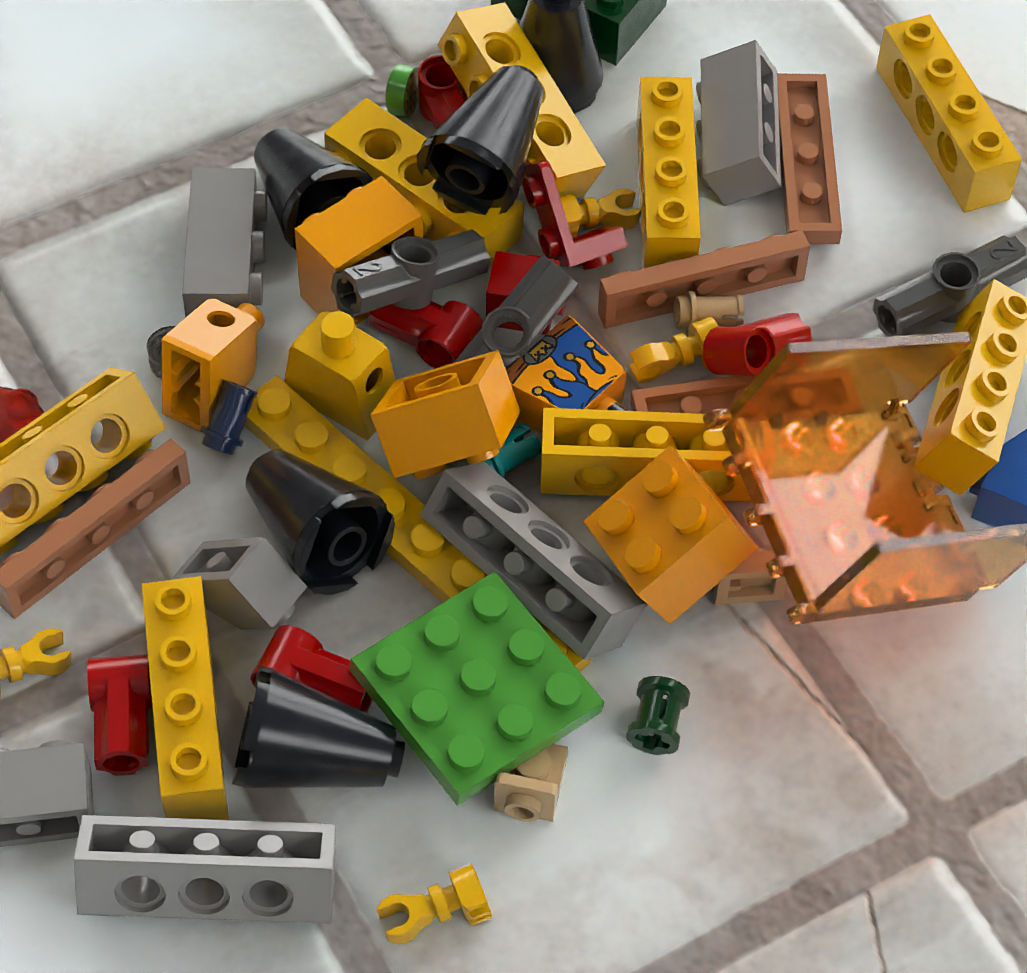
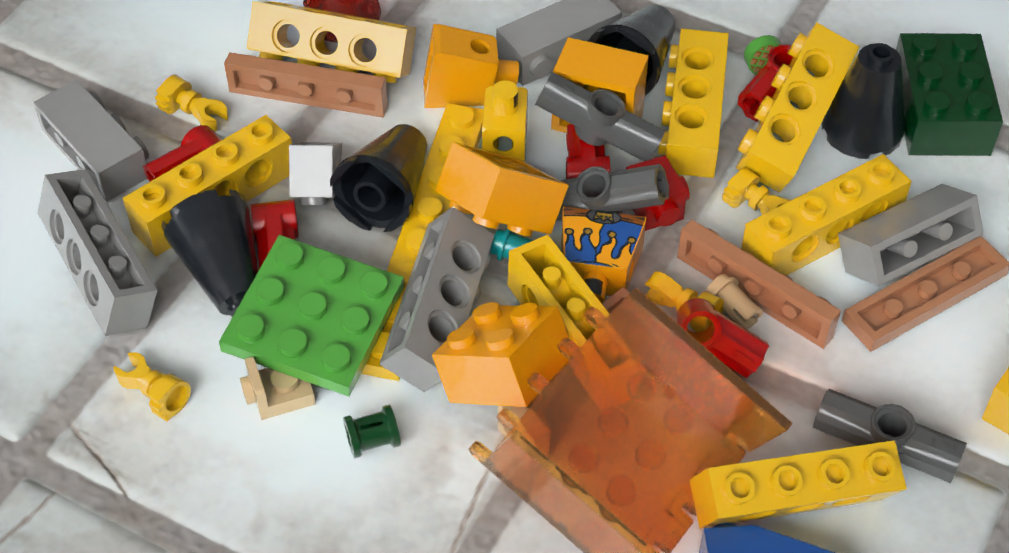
camera: 60 degrees right, 5 degrees down
dark blue pin [200,380,258,455] -> none
black cone [416,65,544,215] -> none
red bracket [522,161,628,270] -> none

